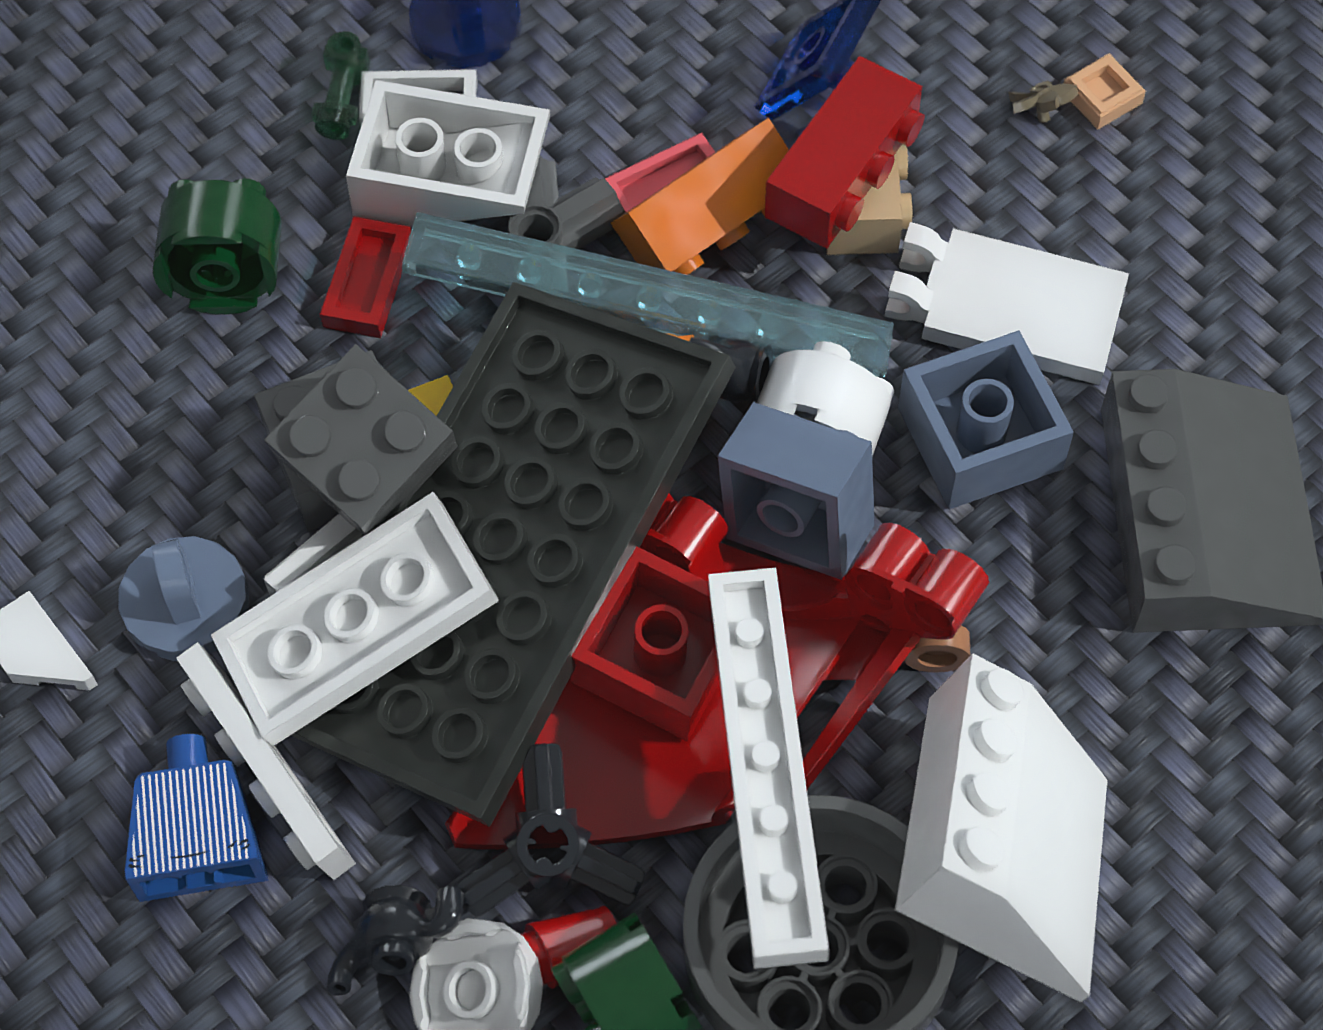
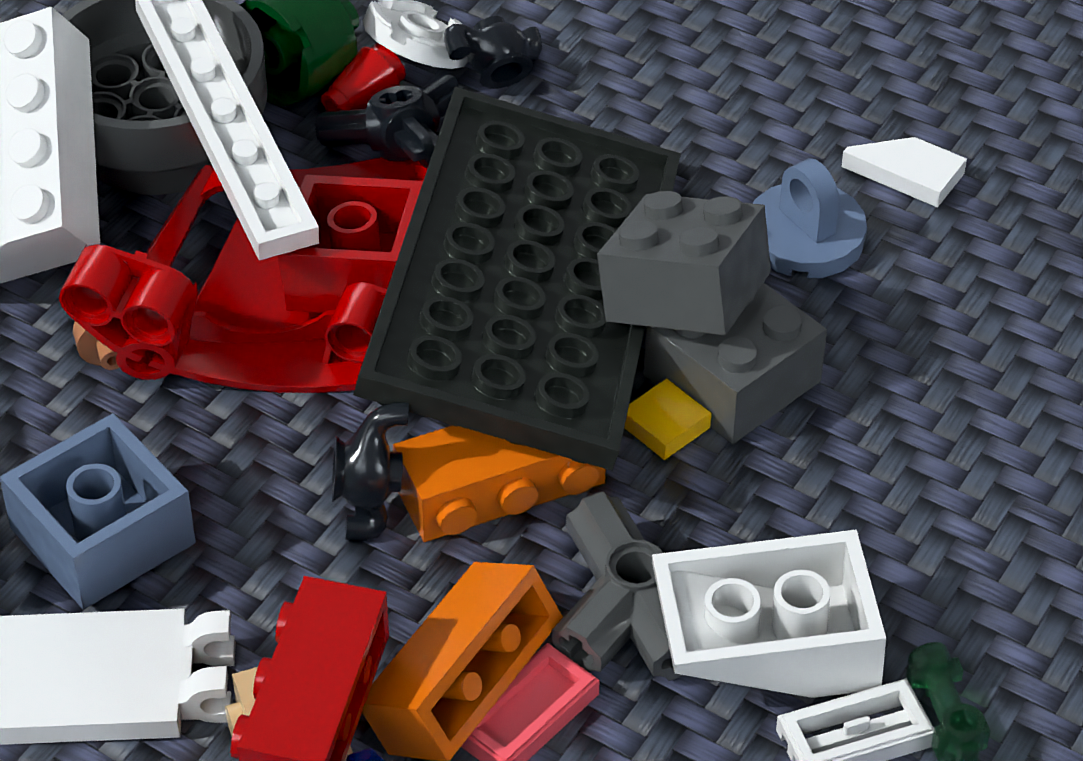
camera: 160 degrees right, 15 degrees down
blue torso [125,734,268,902] -> none
dark green brick [153,178,282,315] -> none
white plate [176,642,356,880] -> none
white plate [211,492,499,746] -> none
red tile [320,216,413,338] -> none
clear light blue tile [402,212,894,379] -> none
sand blue brick [718,402,875,580] -> none
white brick [757,341,895,456] -> none

